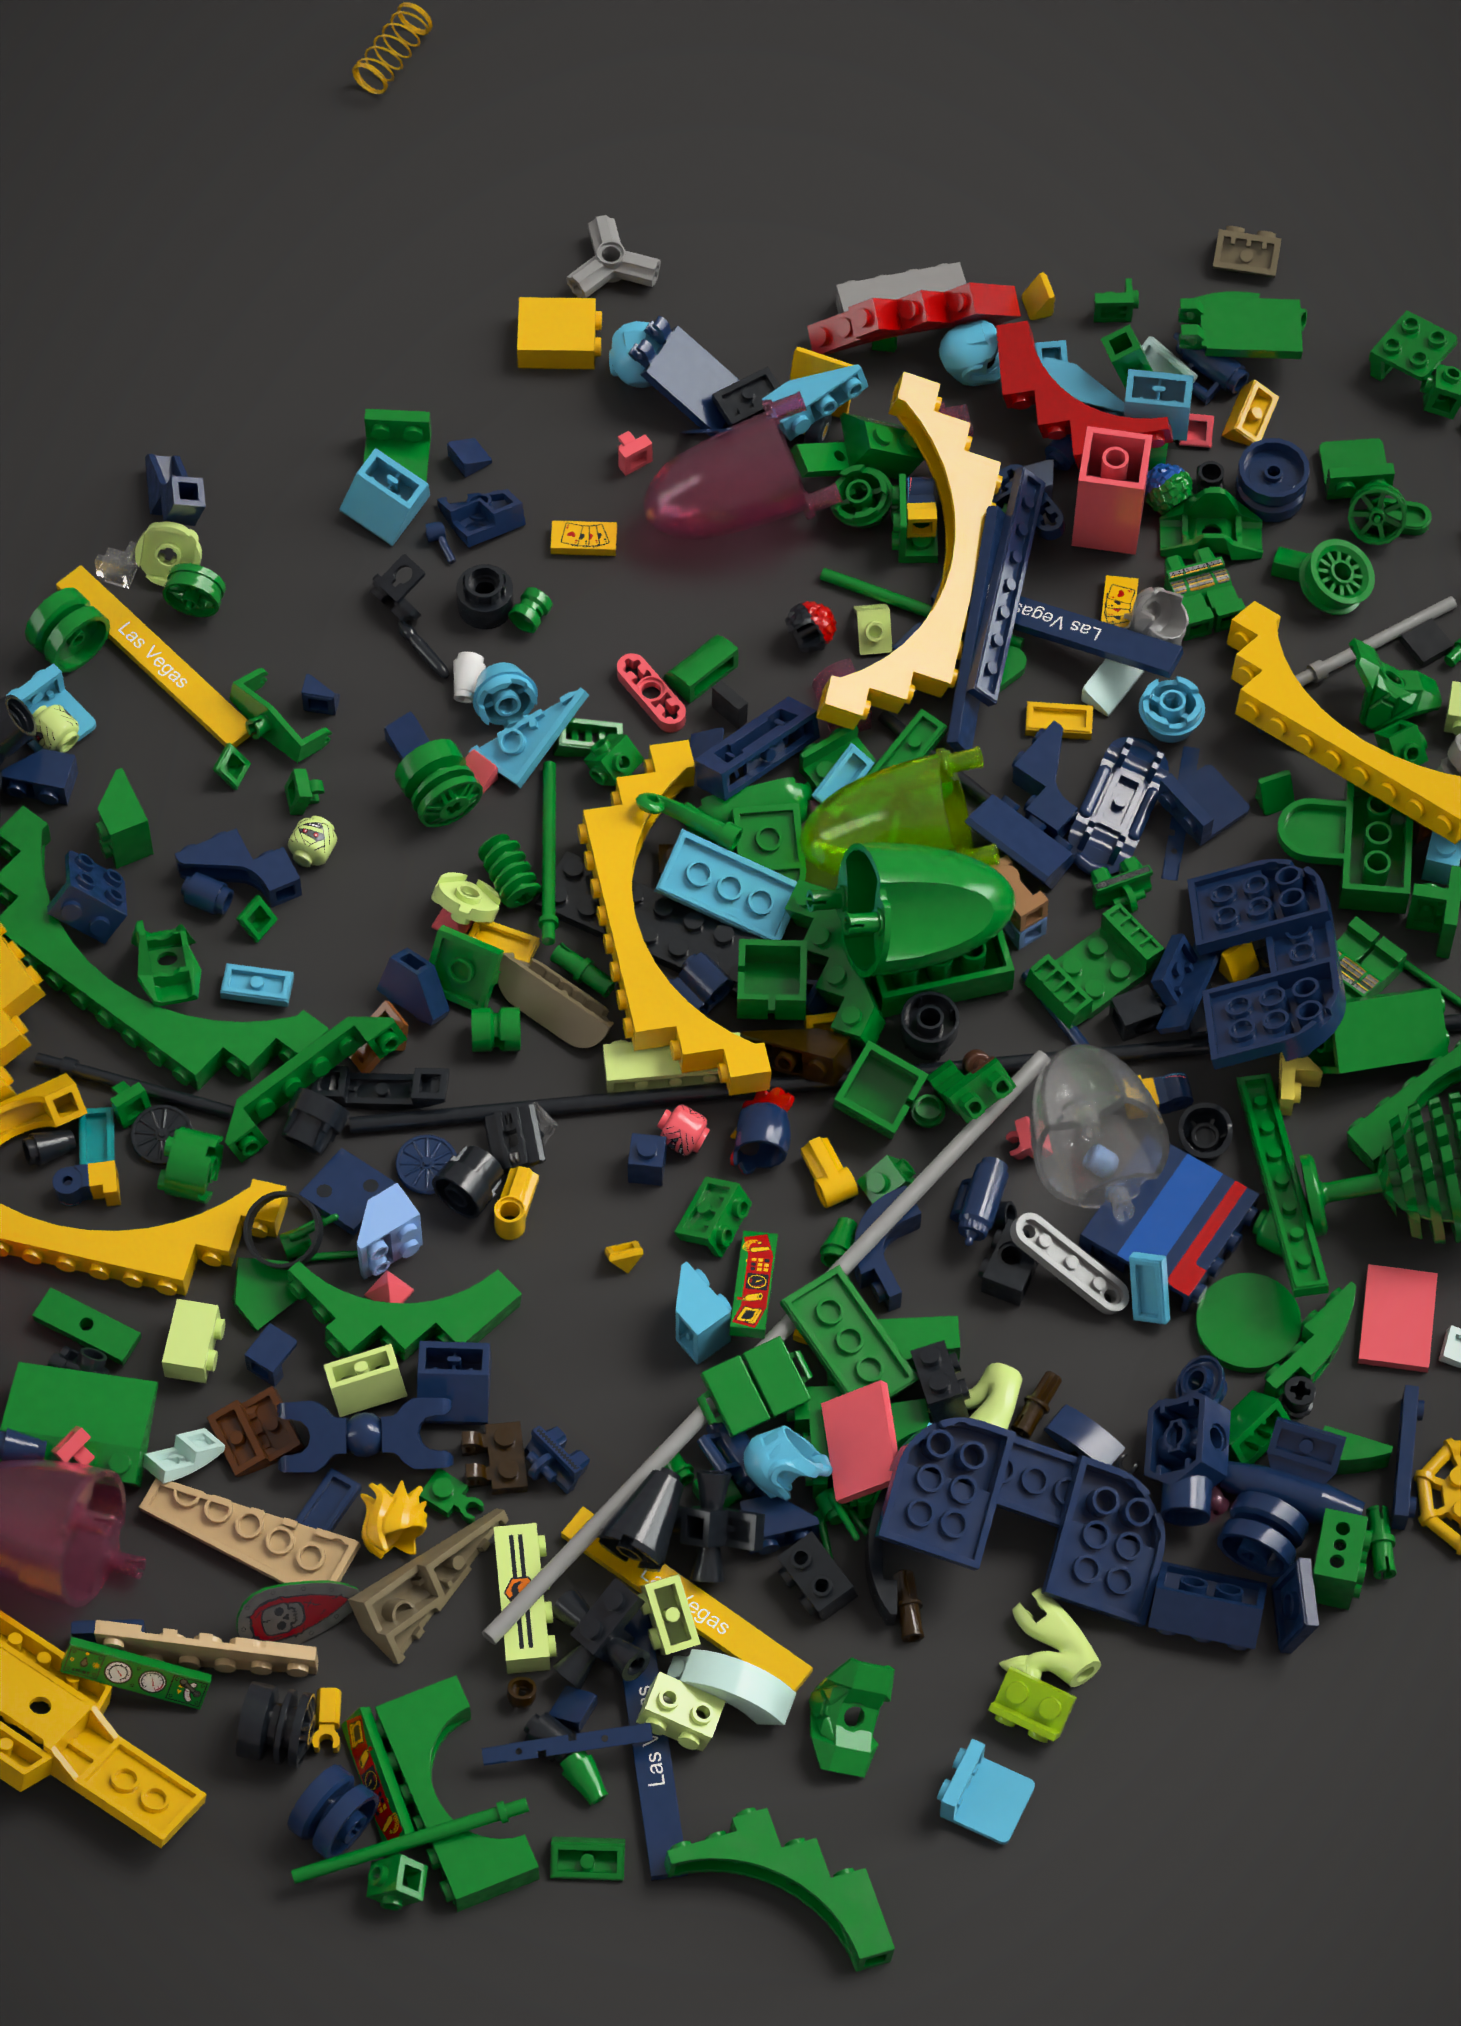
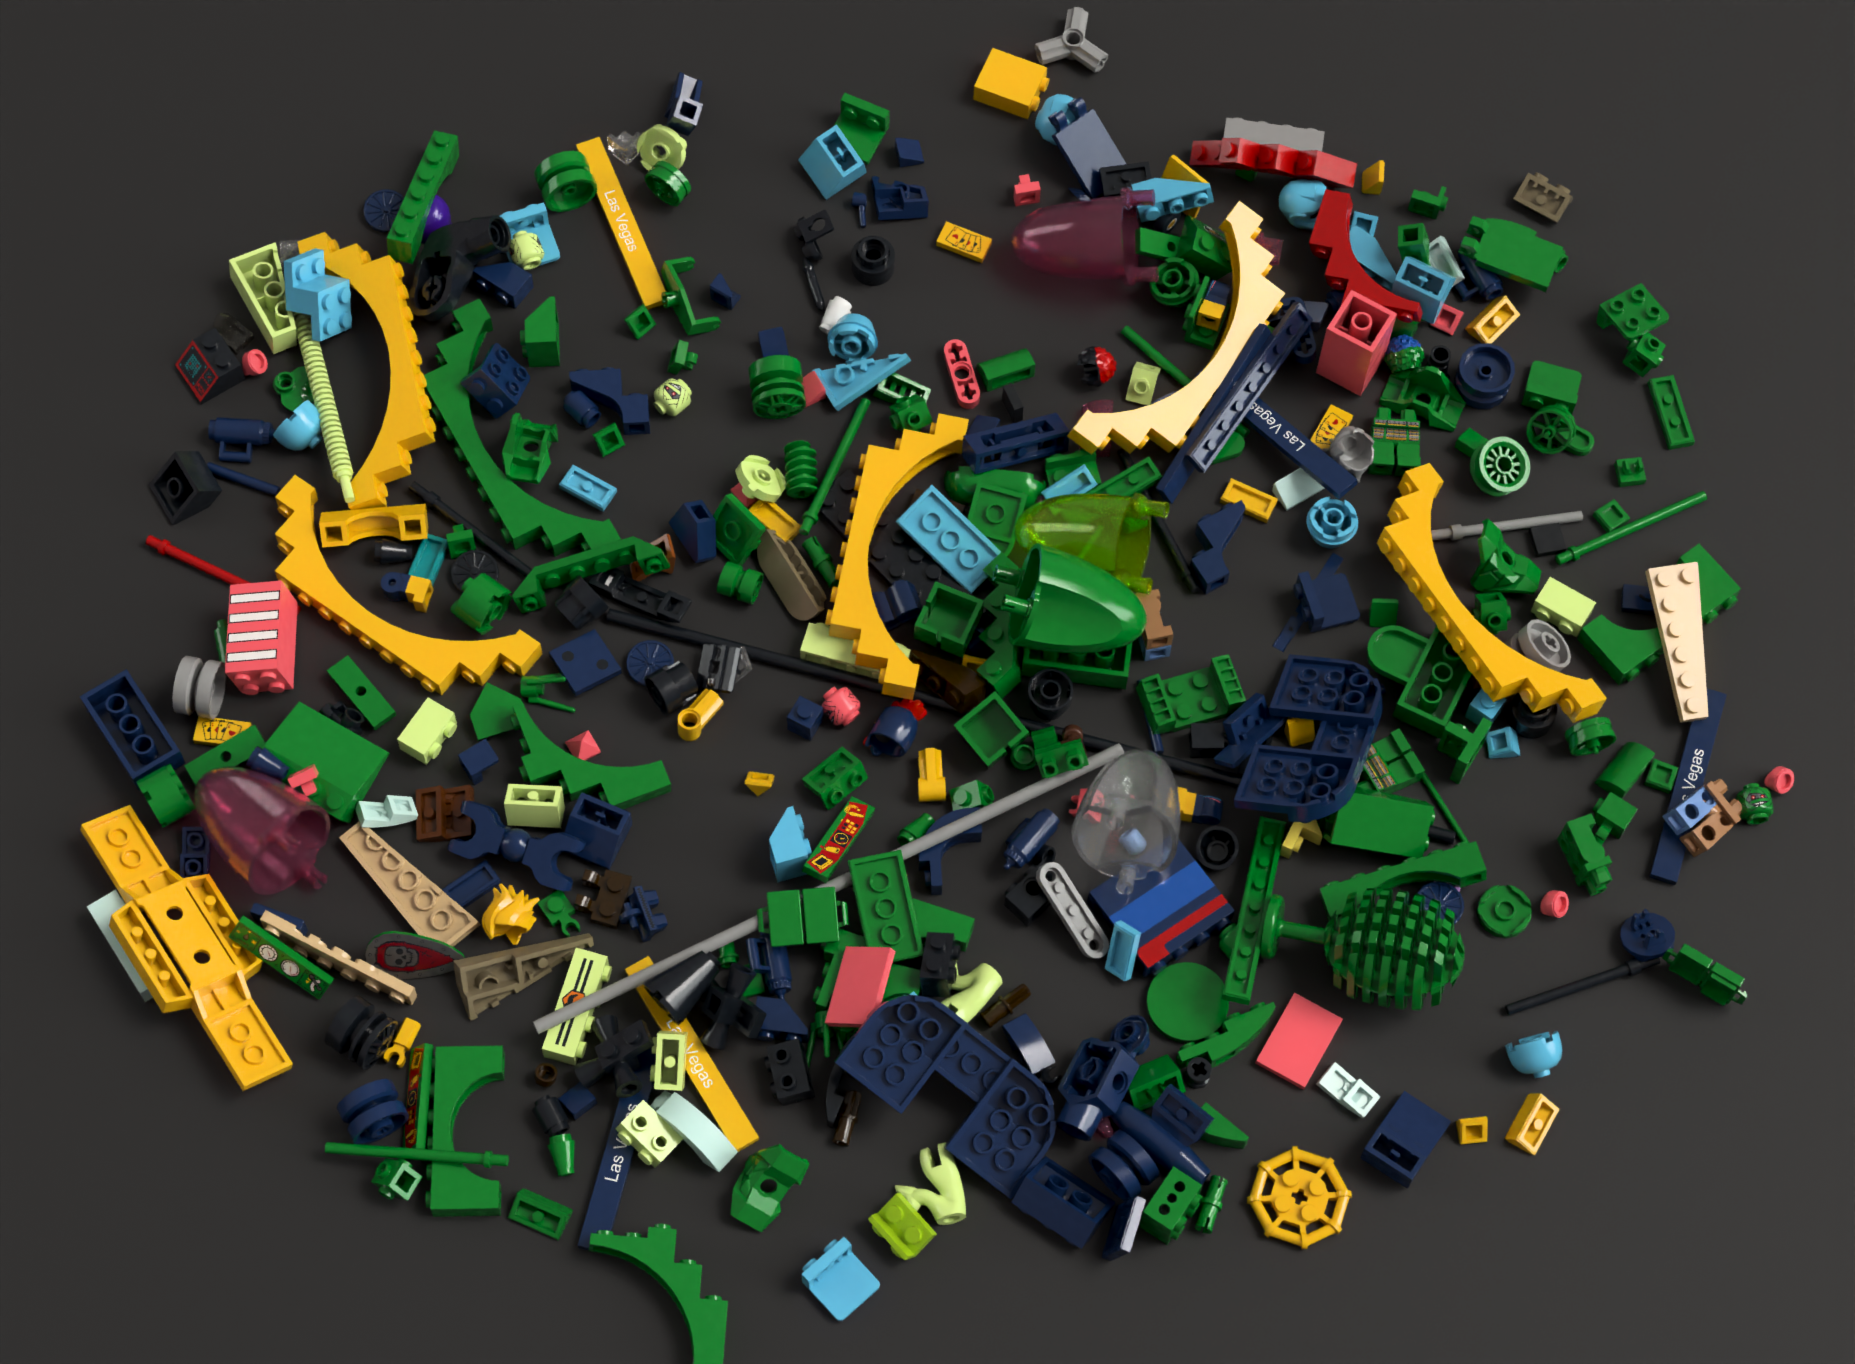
camera: 20 degrees right, 5 degrees up
black tyre [243,1191,323,1270] -> none
light blue slope [357,1183,423,1280] -> none
dark blue piece [482,1723,653,1766] -> none
green wheel [508,587,553,633] -> none
green plant [636,793,743,851] -> none
medium azure helmet [744,1425,833,1501] -> none
dark blue slope [964,794,1076,890] -> none
dark blue piece [1067,736,1169,875] -> none
green hips [1090,856,1153,914] -> none
dark blue plate [1390,1385,1425,1530] -> none

